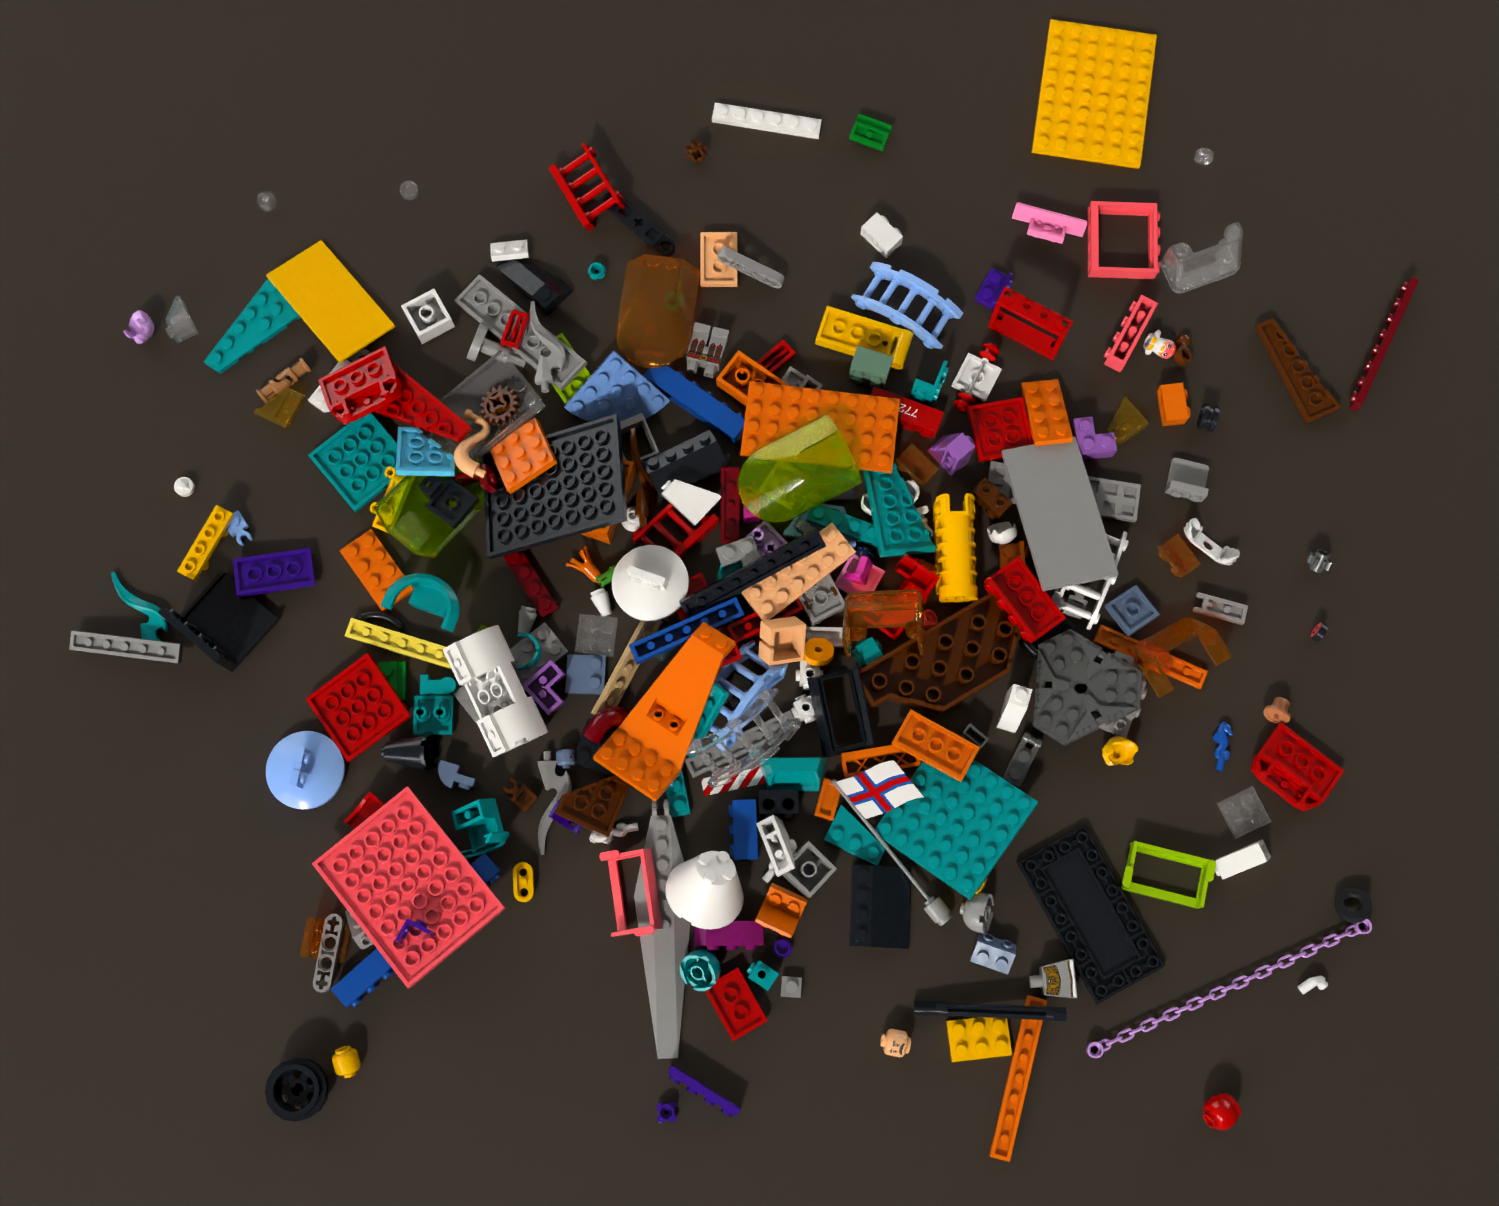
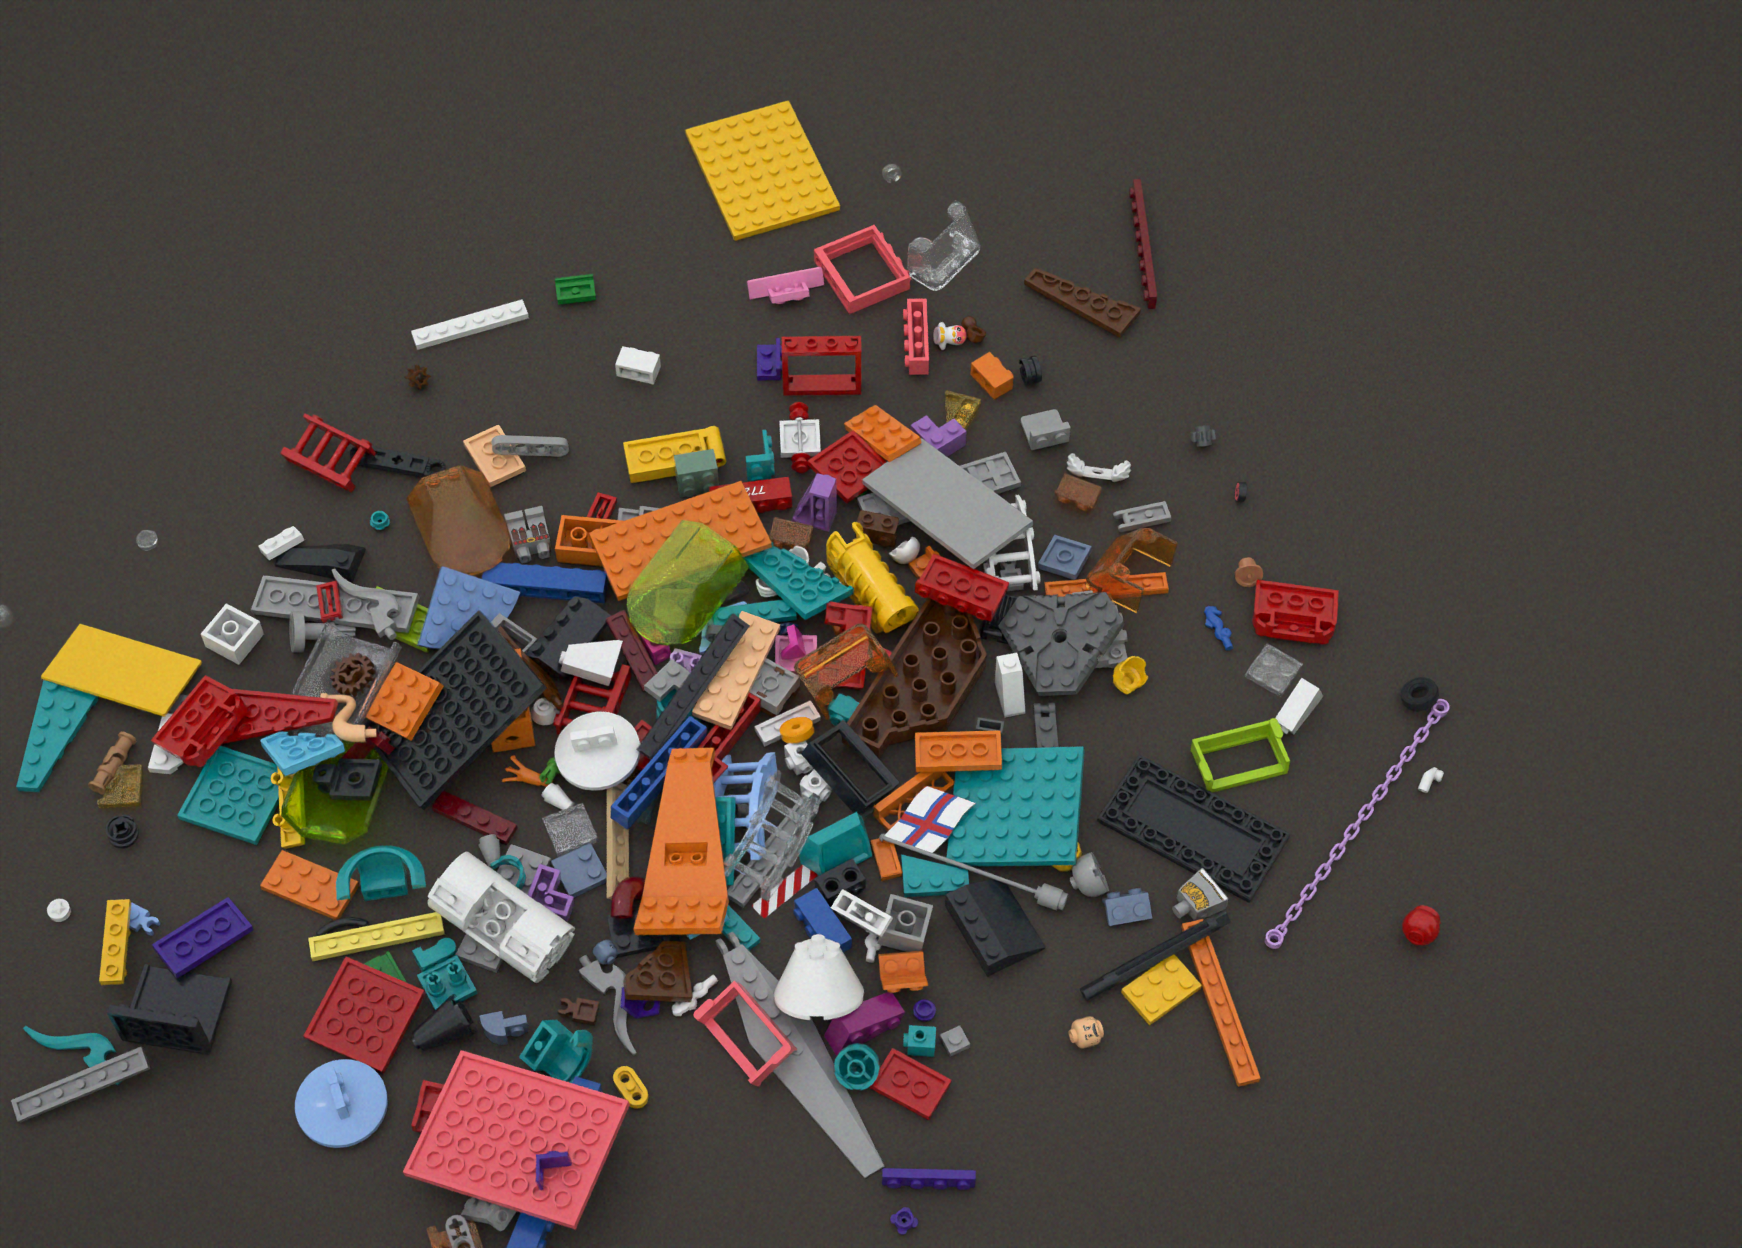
camera: 30 degrees left, 20 degrees down
light nougat piece [758,616,806,666] -> none
light blue fence [851,262,963,349] -> none
none -> black wheel [105,814,139,849]

